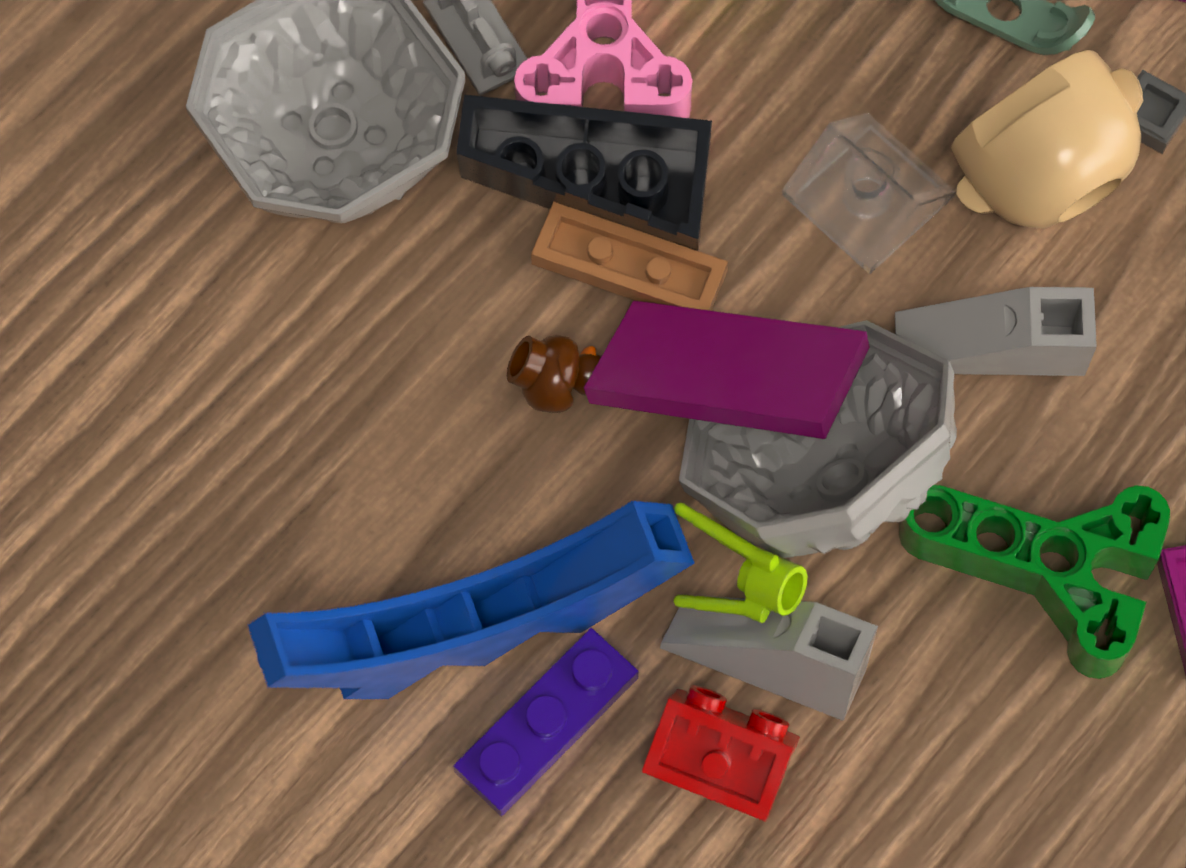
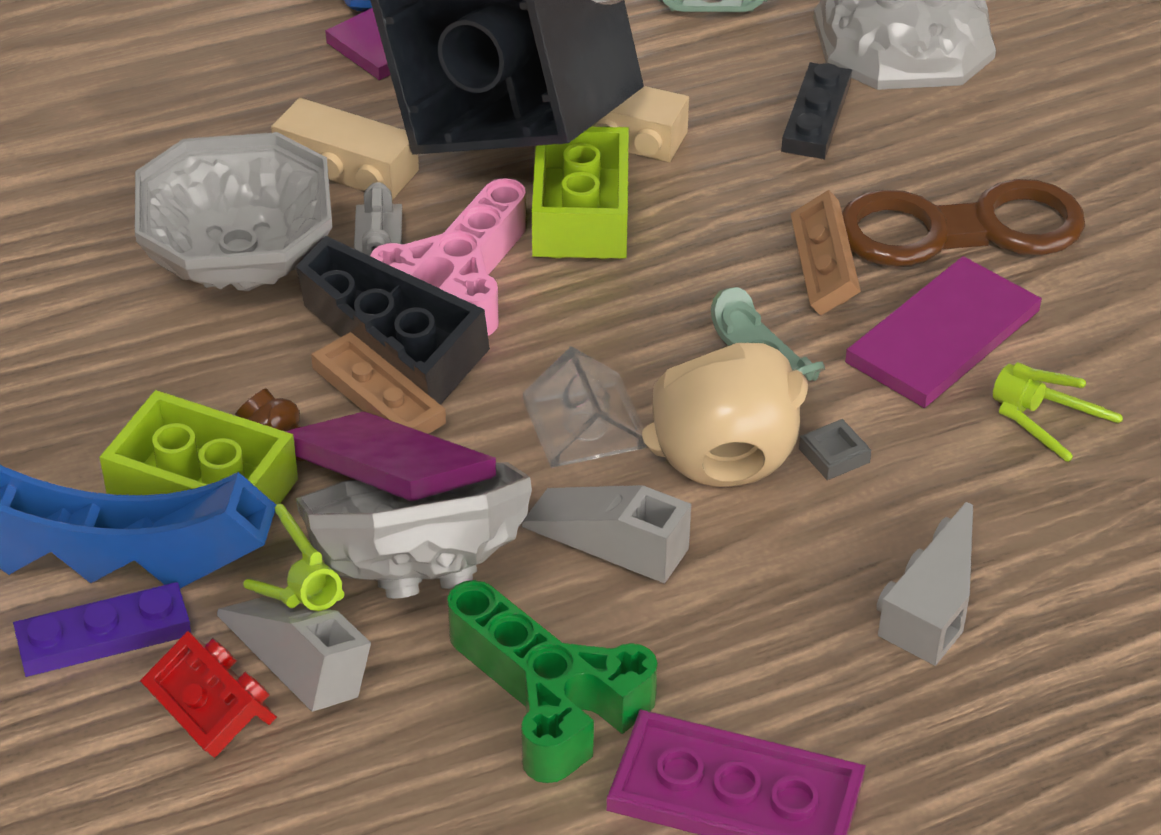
camera: 25 degrees right, 25 degrees down
none -> lime brick [99,390,298,505]

